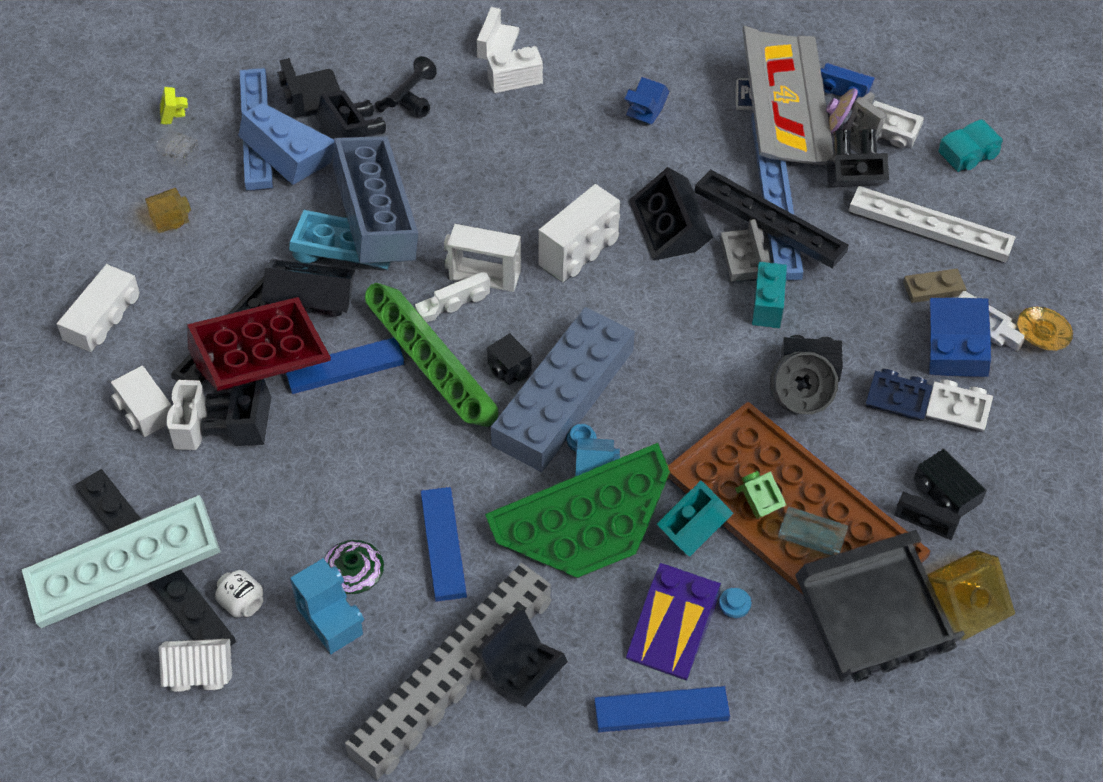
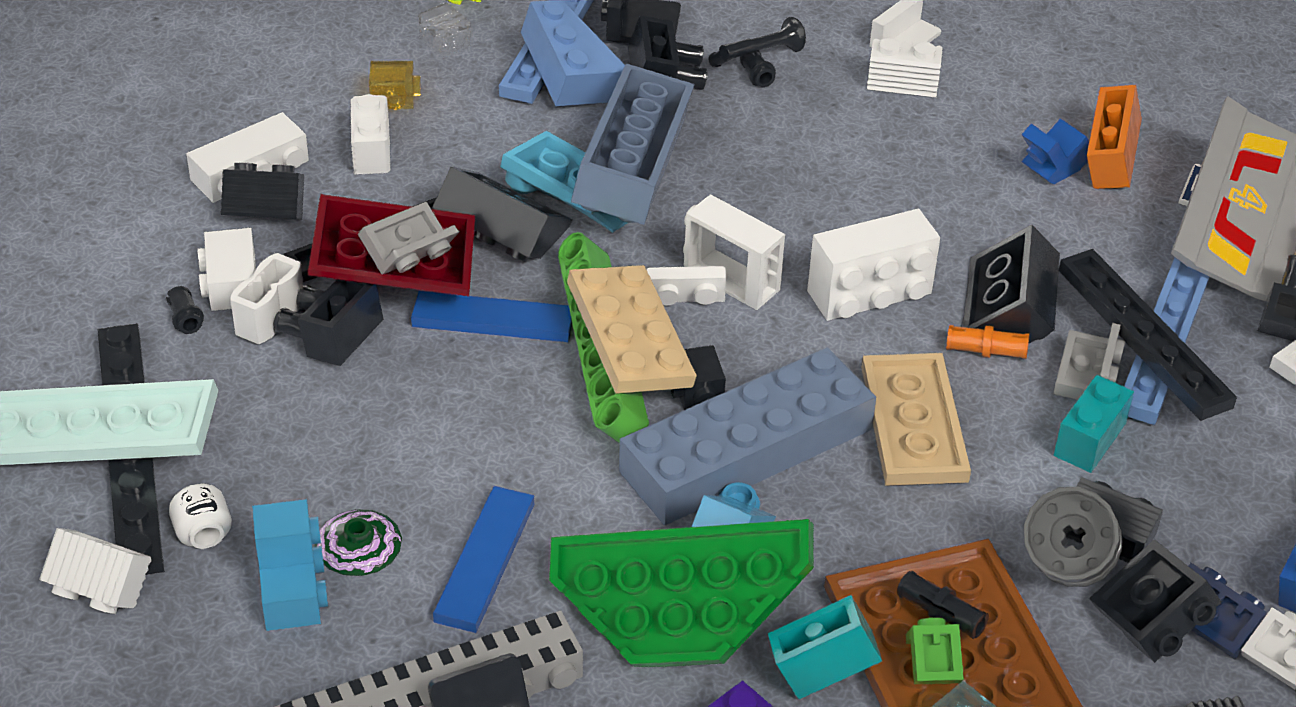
camera: 25 degrees right, 10 degrees down
none -> black pin [166,286,204,334]
none -> black brick [221,163,304,220]
none -> white brick [351,94,391,174]
none -> light grey bracket [358,202,459,275]
none -> tan plate [567,265,697,394]
none -> tan plate [861,353,971,486]
none -> black pin [897,570,989,639]
none -> orange pin [946,325,1029,359]
none -> orange brick [1087,85,1142,189]
none -> black plate [1089,539,1222,663]

